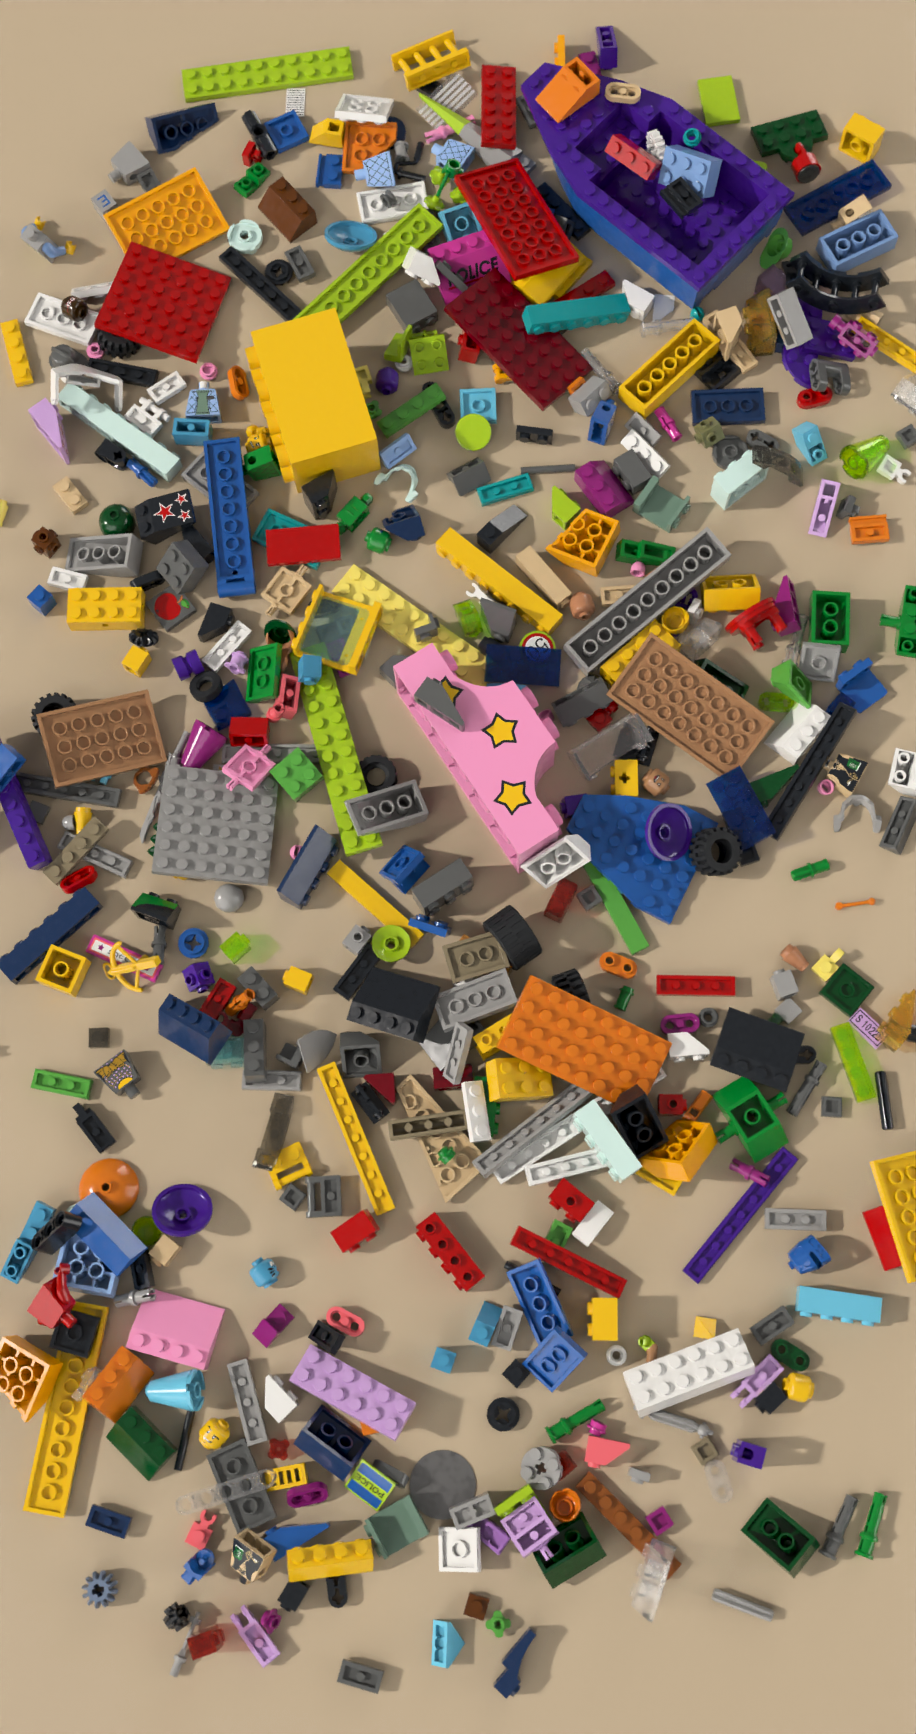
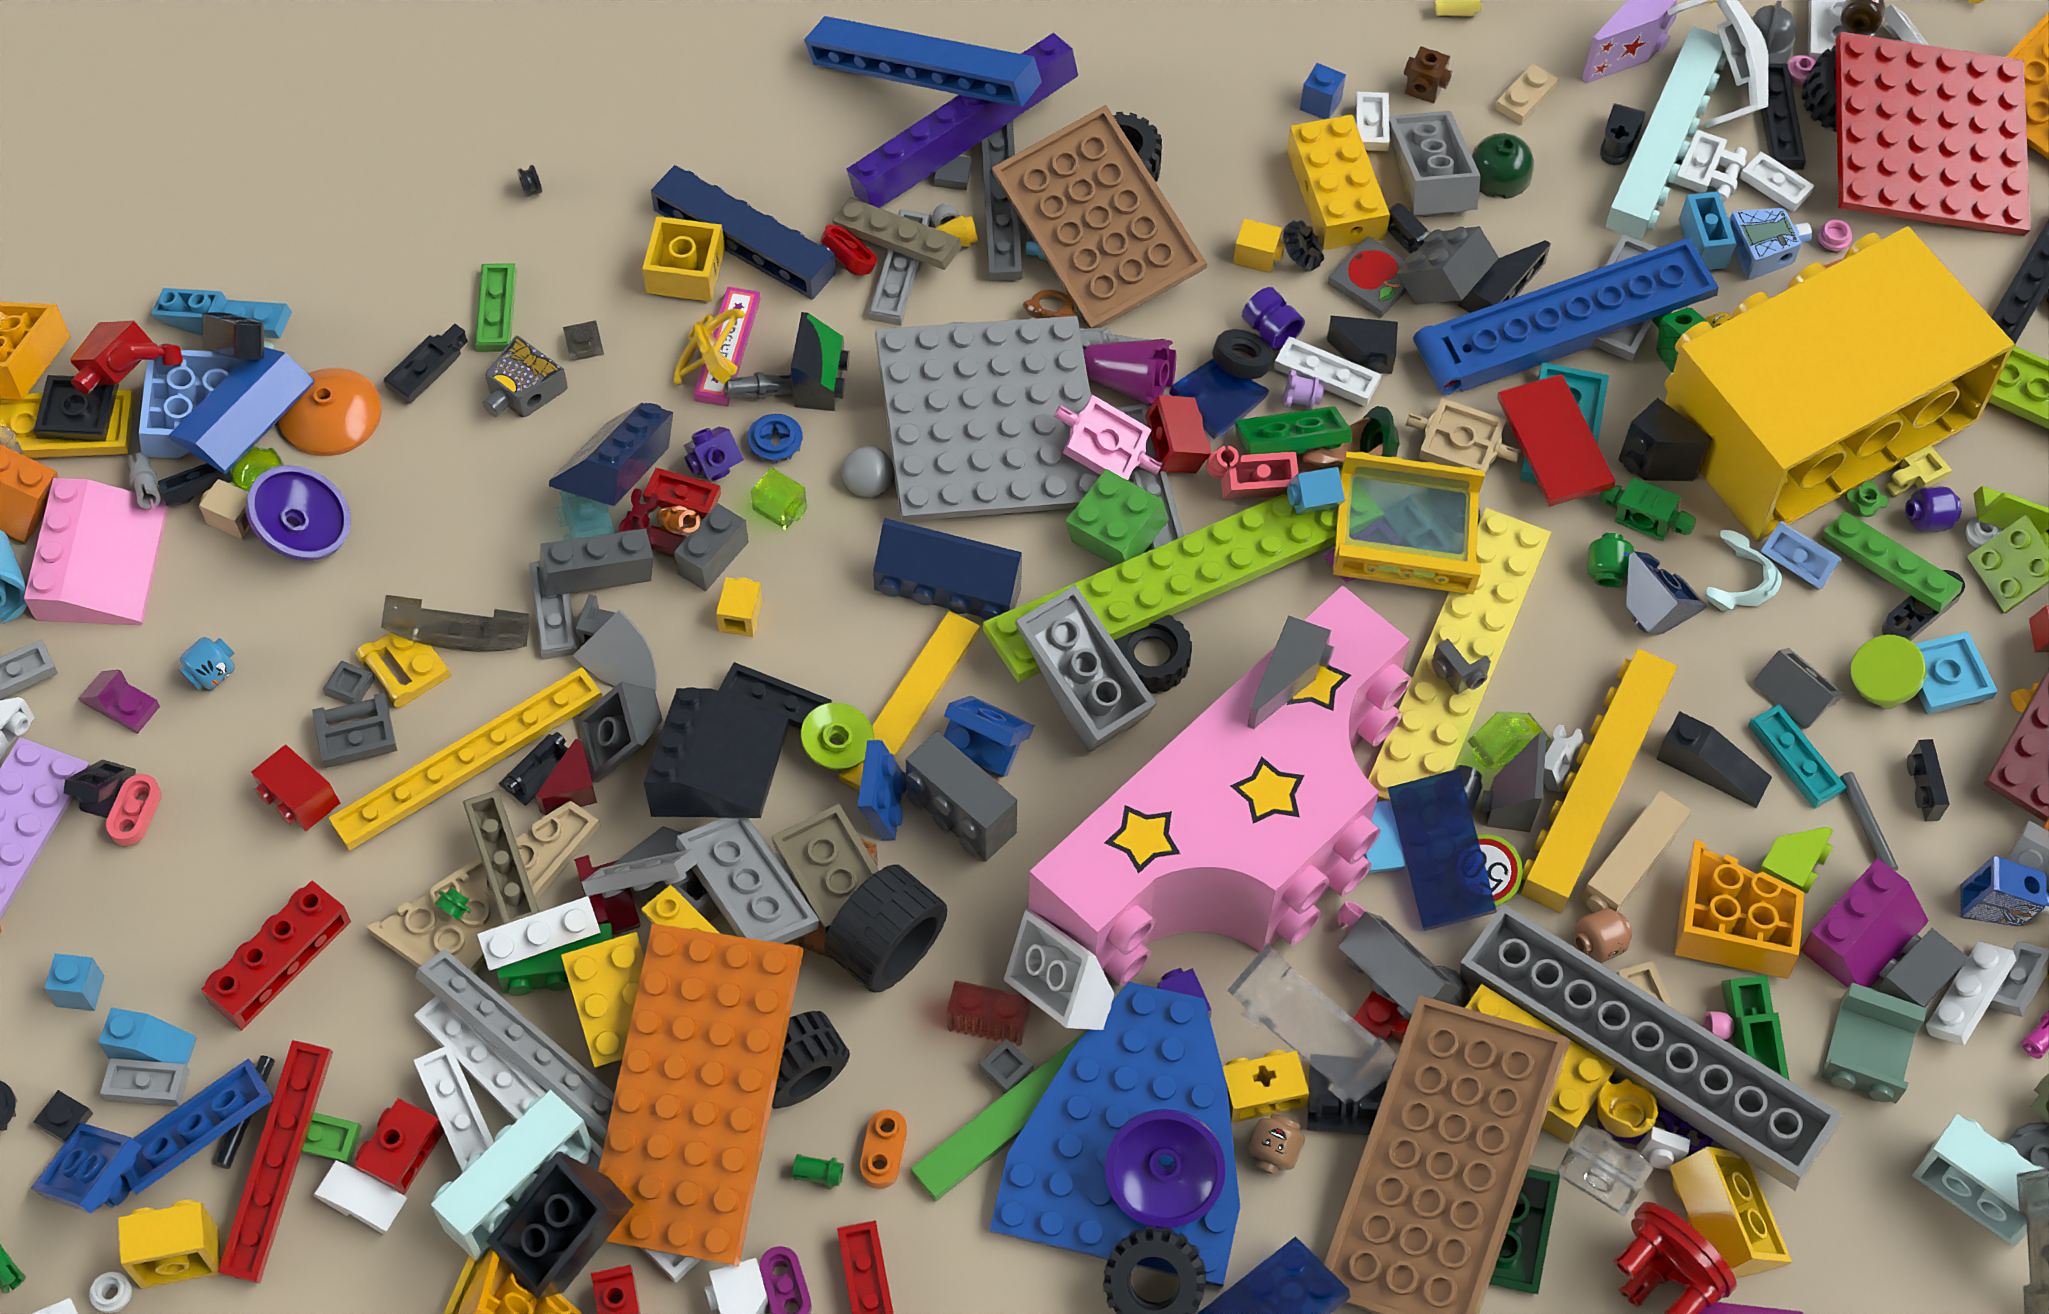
camera: 70 degrees right, 15 degrees down
blue axle [127,458,158,487] -> none
black slope [134,489,196,545] -> none
light grey brick [342,924,372,956] -> none

